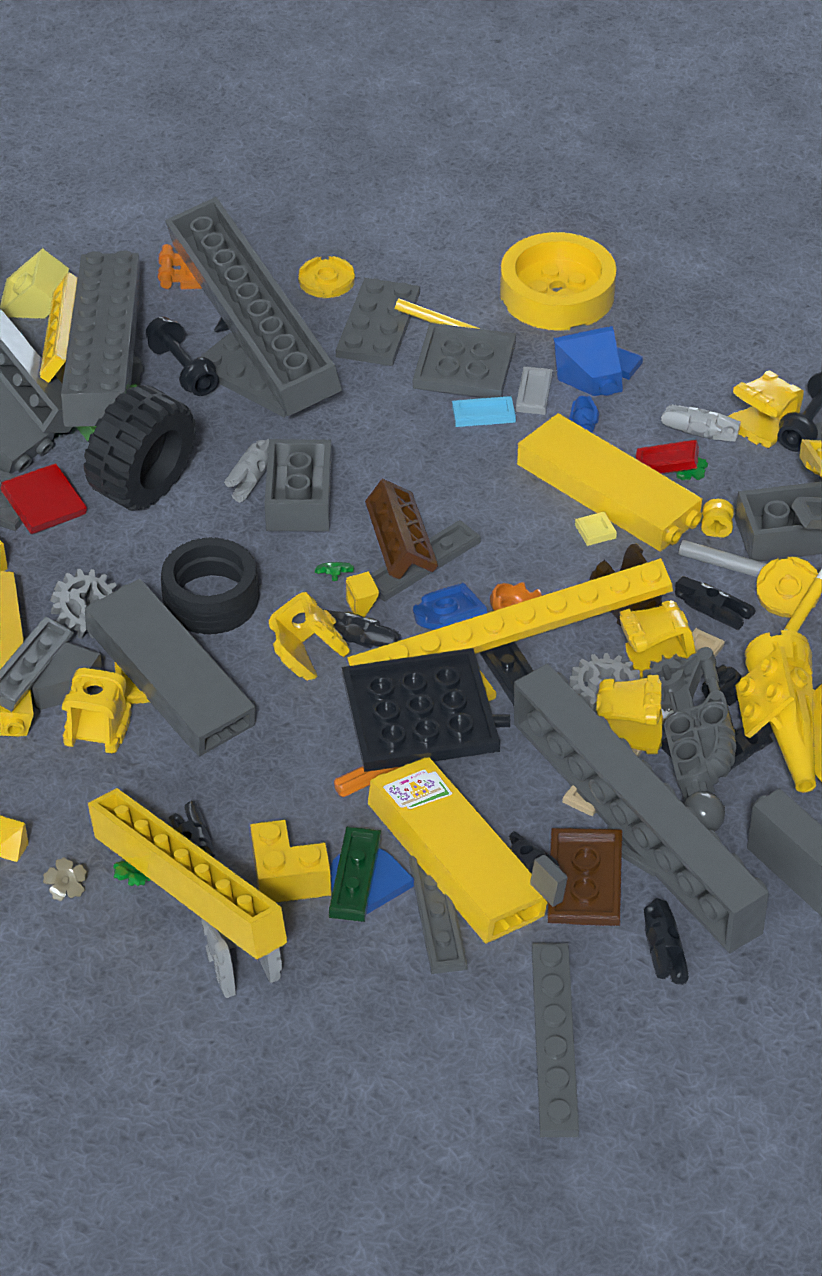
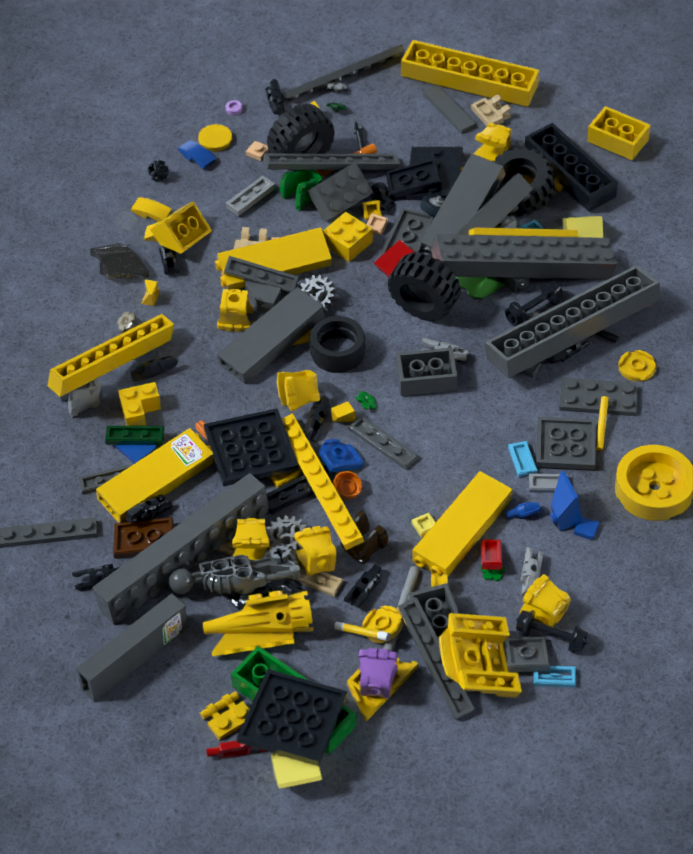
camera: 85 degrees right, 5 degrees up
reddish brown fence [365,478,438,580] -> none
dark grey tile [530,854,568,907] -> none

